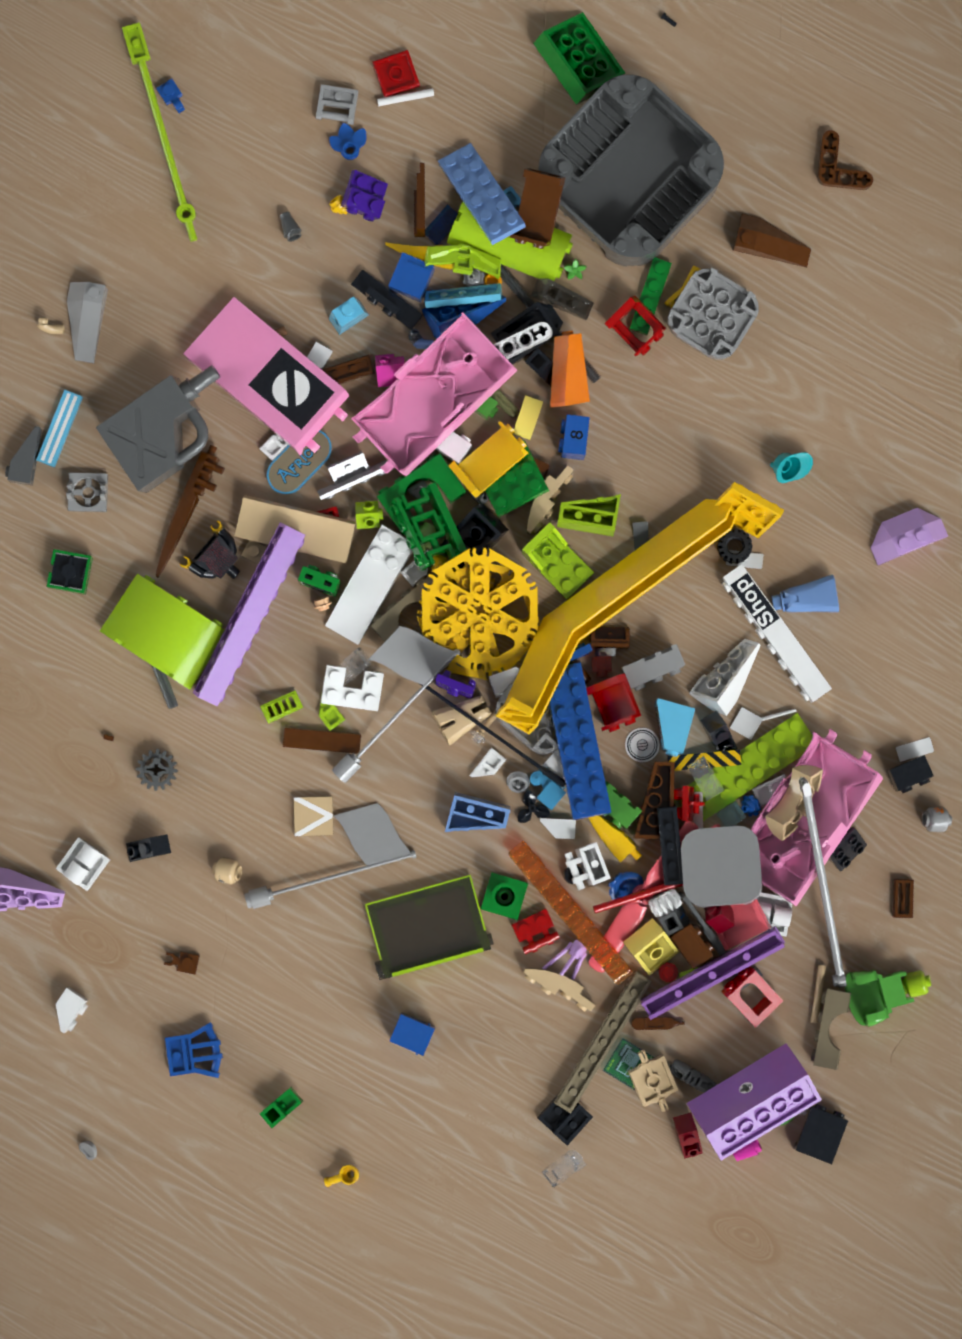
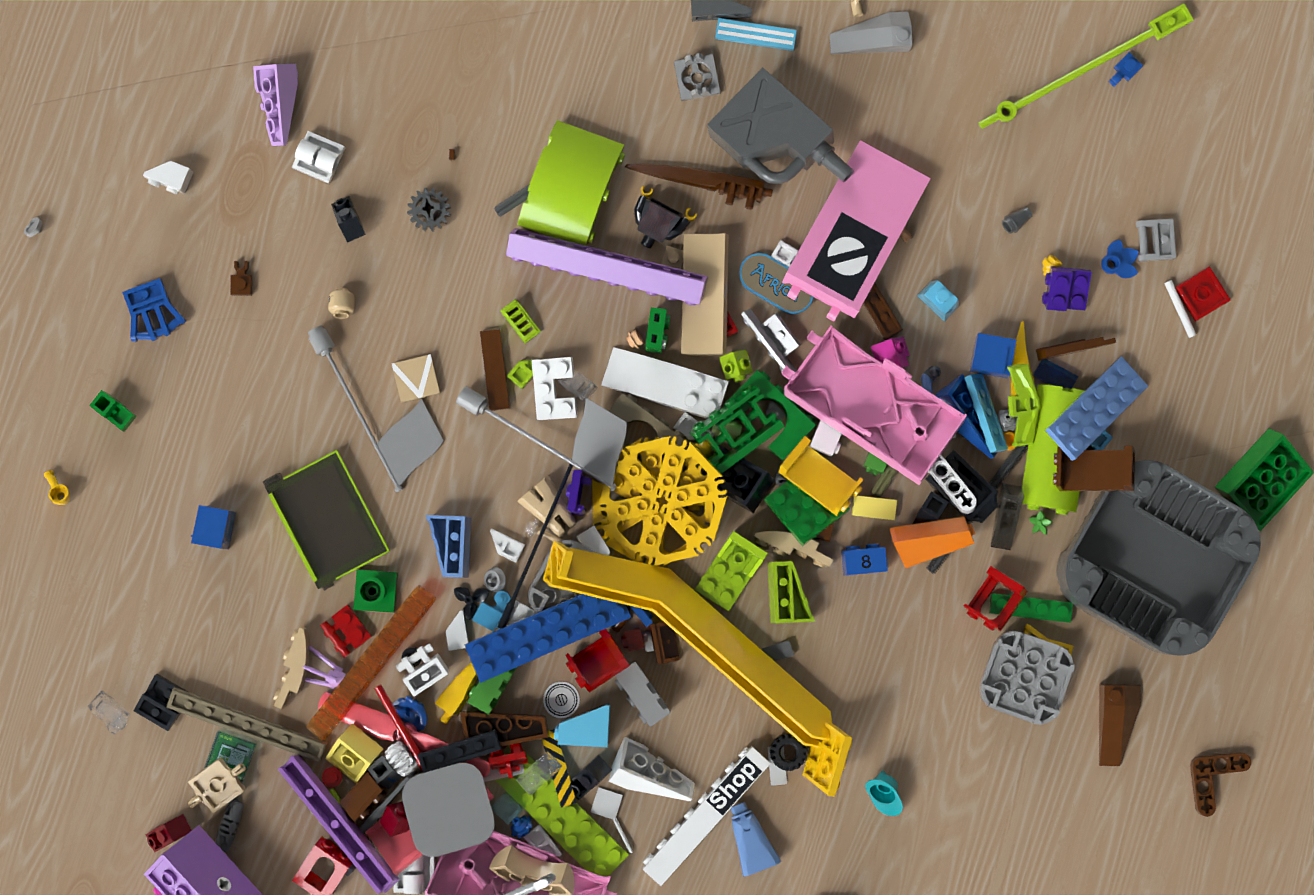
camera: 85 degrees right, 0 degrees up
black piece [46,549,93,595] -> none
white tile [307,342,333,369] -> none
black bracket [351,270,422,330] -> none
reddish brown piece [631,1017,685,1030] -> none

